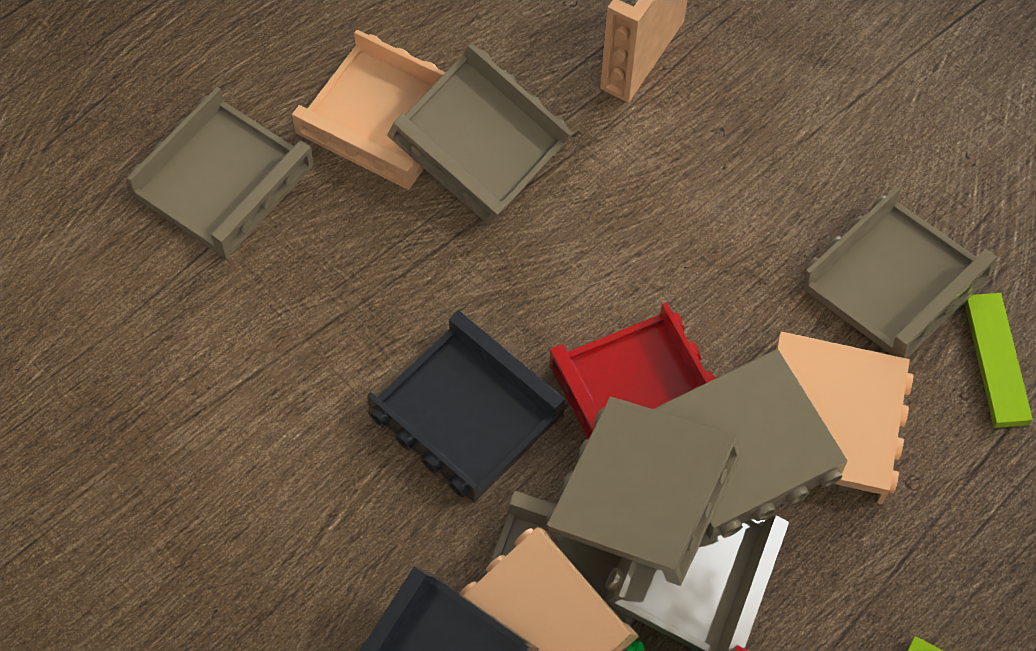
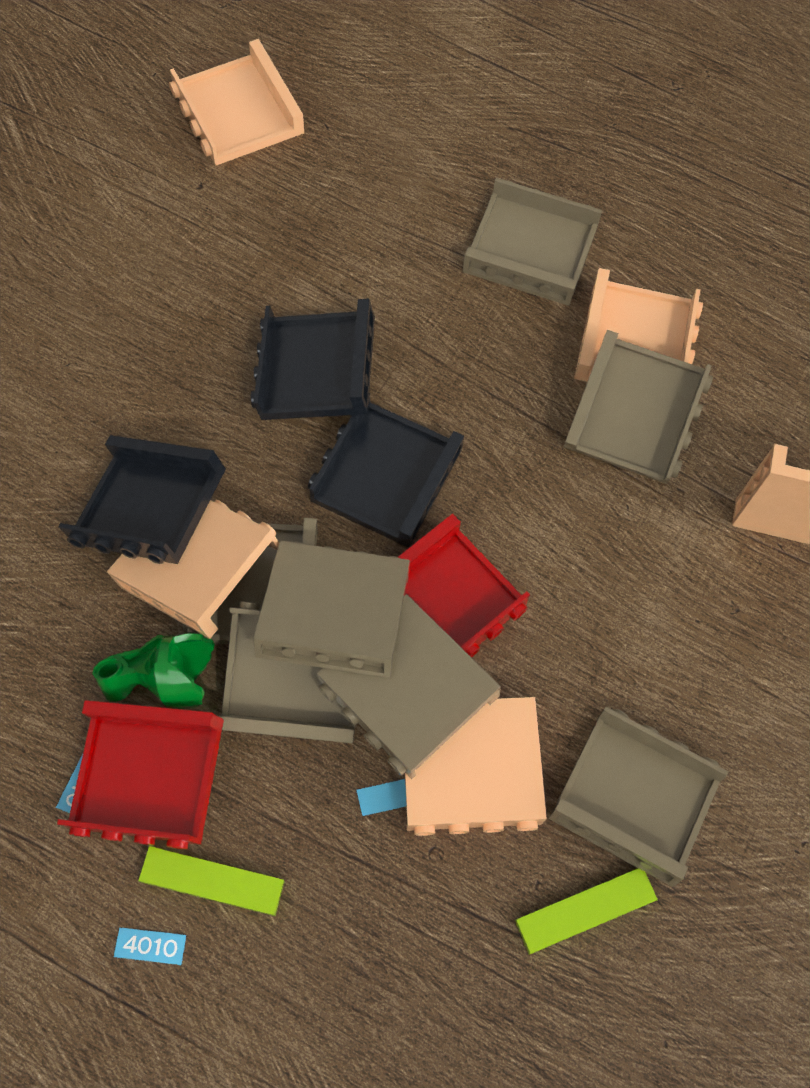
camera: 70 degrees right, 5 degrees up
none -> black panel [251,298,375,420]
none -> medium azure sticker [357,779,406,816]

